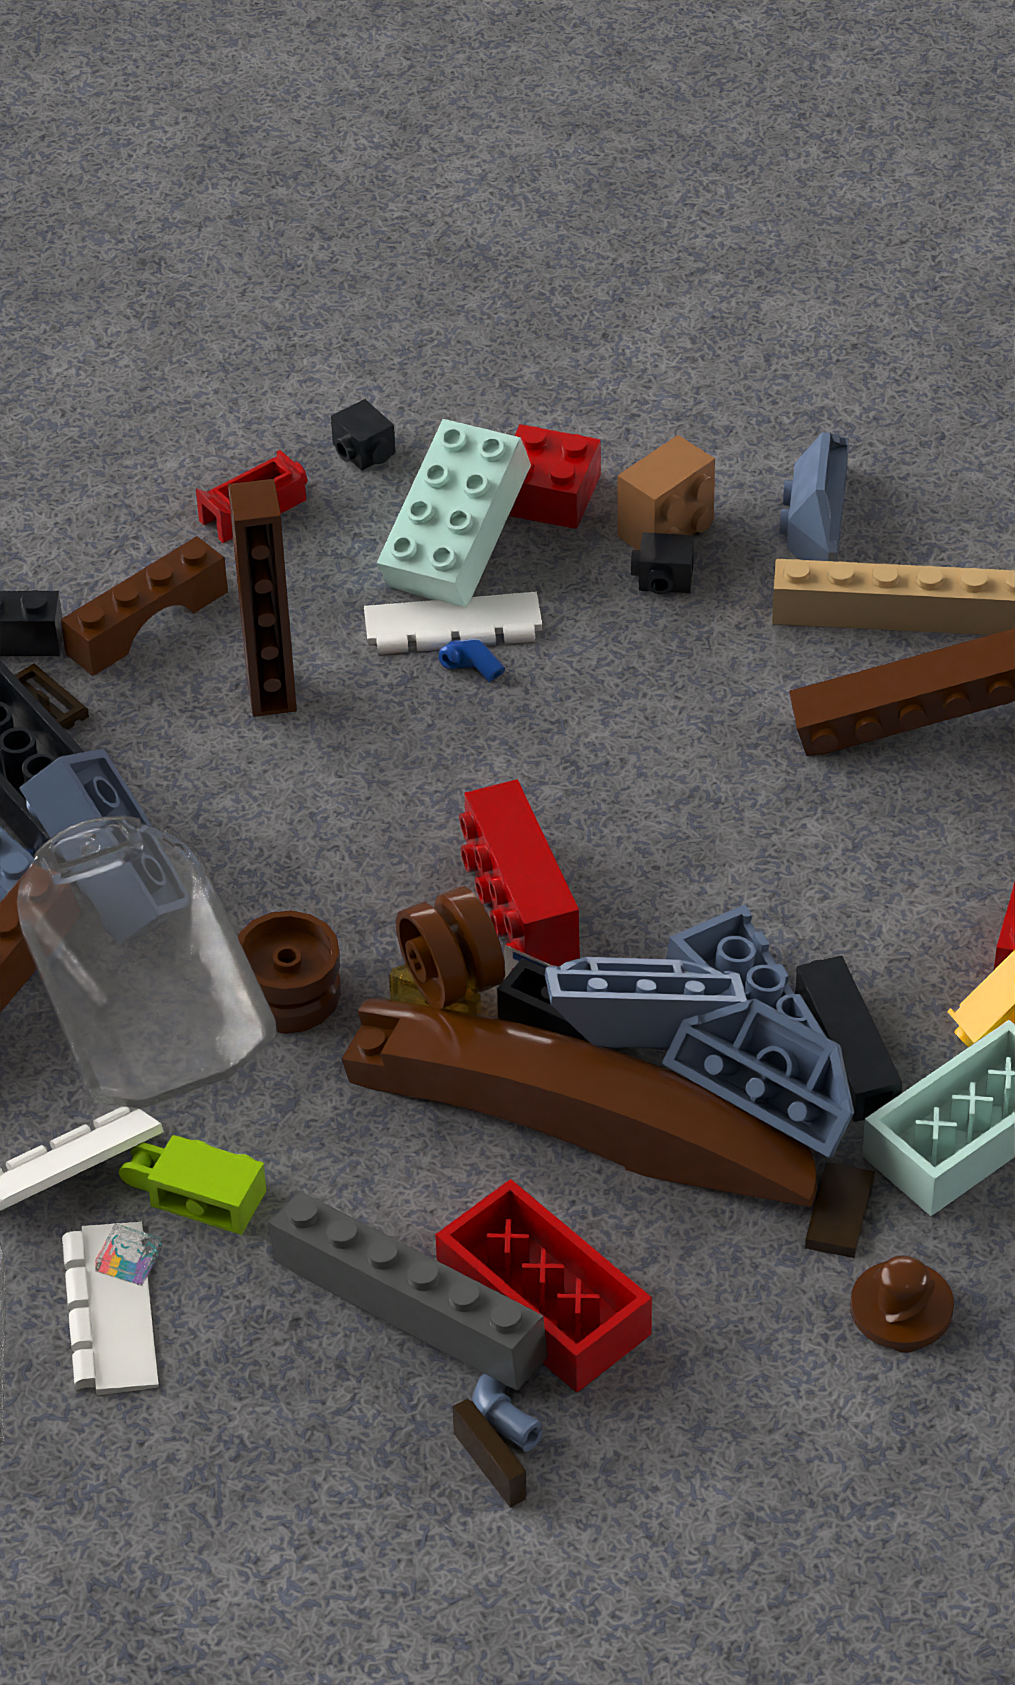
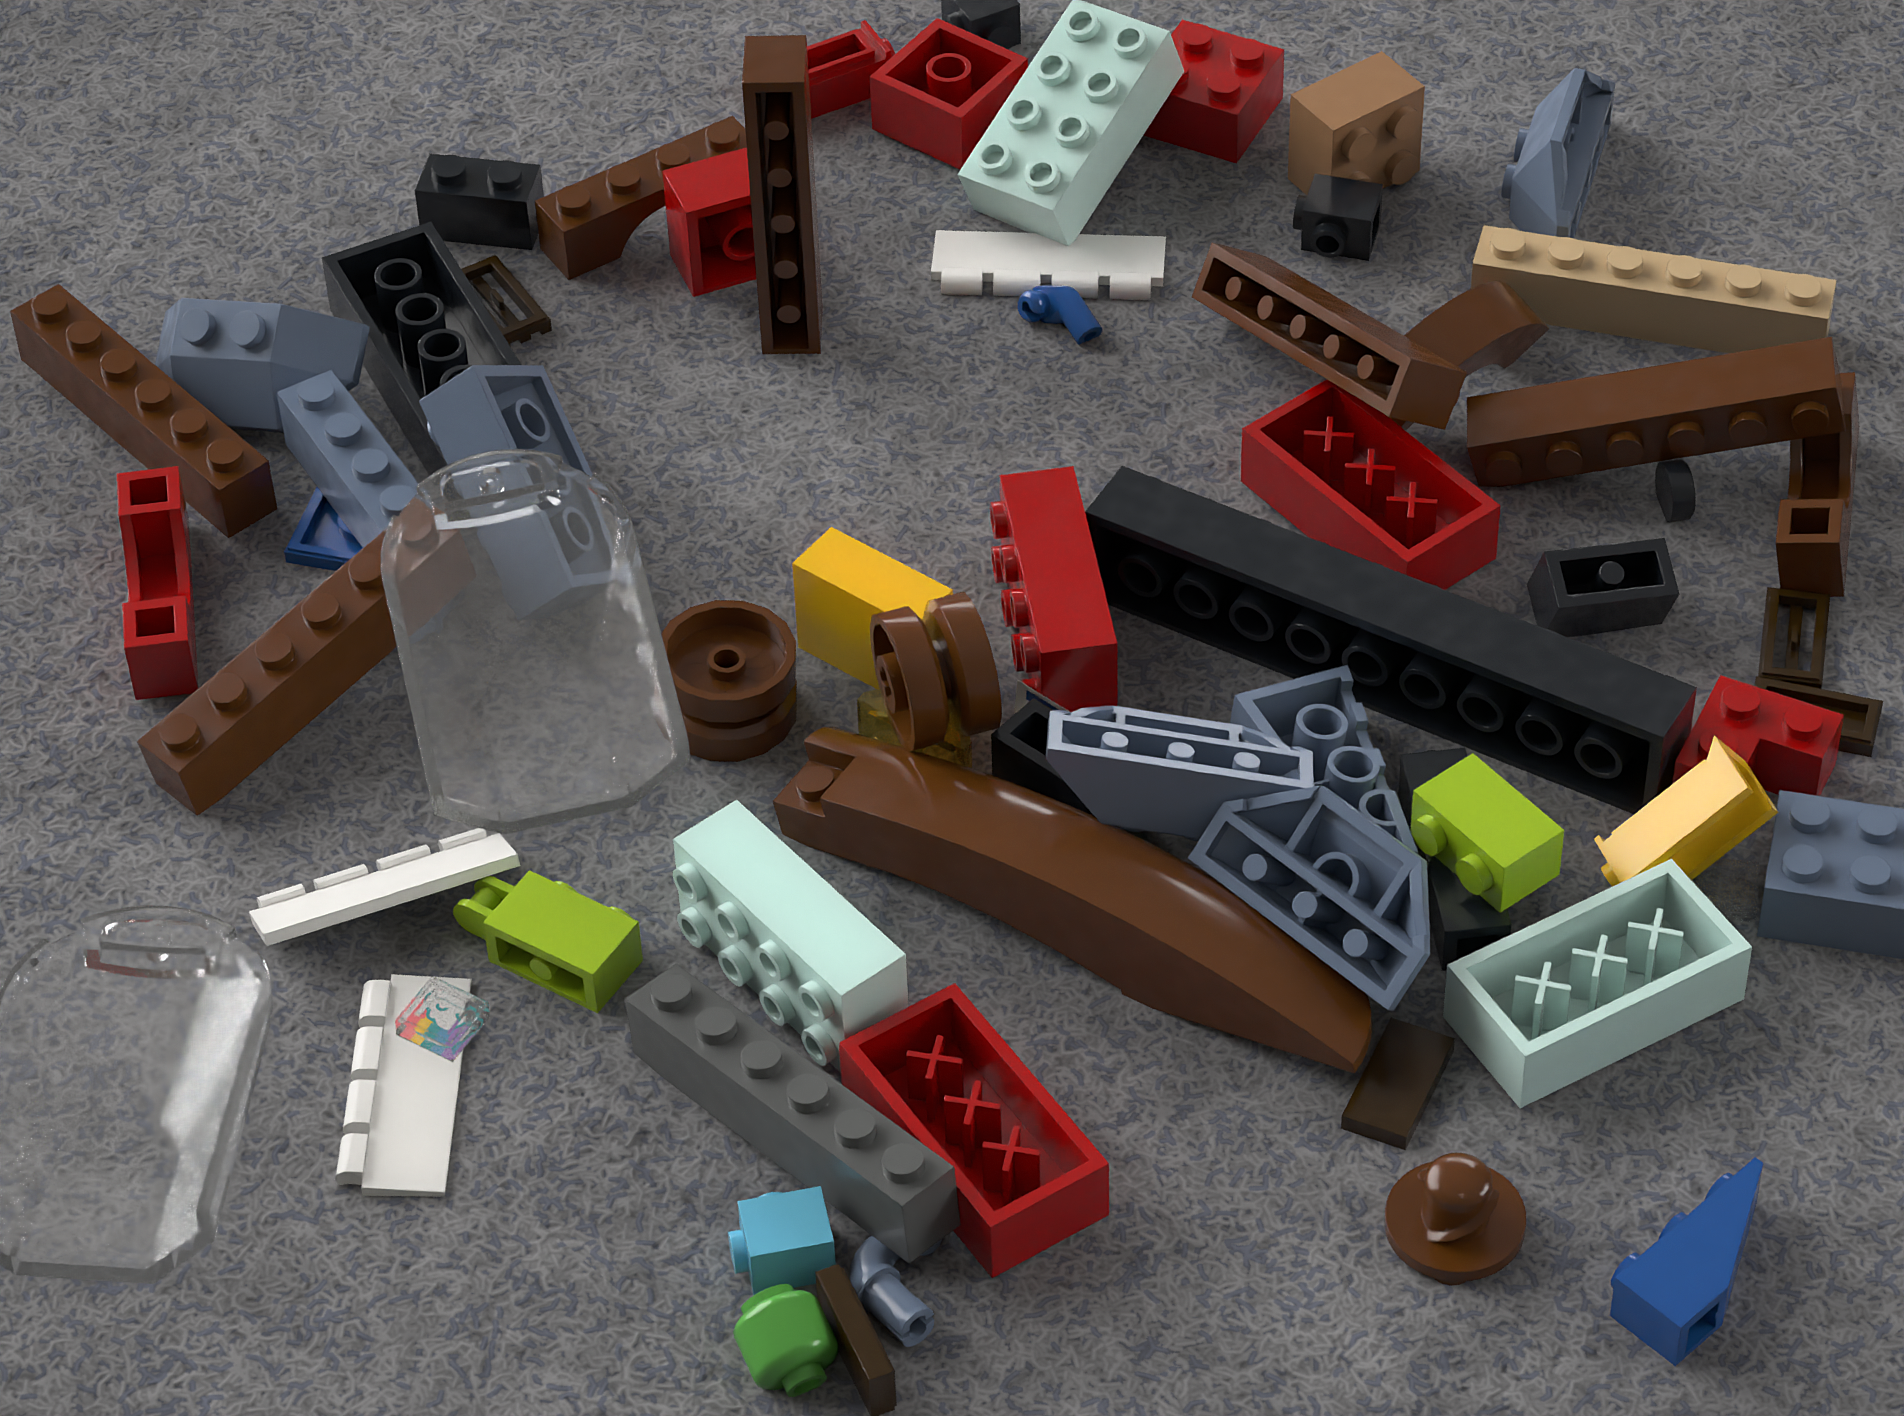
camera: 10 degrees right, 0 degrees up
none -> red brick [662,147,756,297]
none -> light aqua brick [673,800,908,1073]
none -> medium azure brick [728,1186,836,1295]
none -> bright green head [733,1284,839,1397]
none -> yellow brick [792,527,953,691]
none -> red brick [870,18,1028,170]
none -> black brick [1085,466,1697,814]
none -> reddish brown brick [1192,242,1467,430]
none -> red brick [1241,379,1501,590]
none -> reddish brown arch [1386,281,1550,431]
none -> lime brick [1410,753,1564,913]
none -> black brick [1527,538,1680,637]
none -> black tile [1655,459,1696,522]

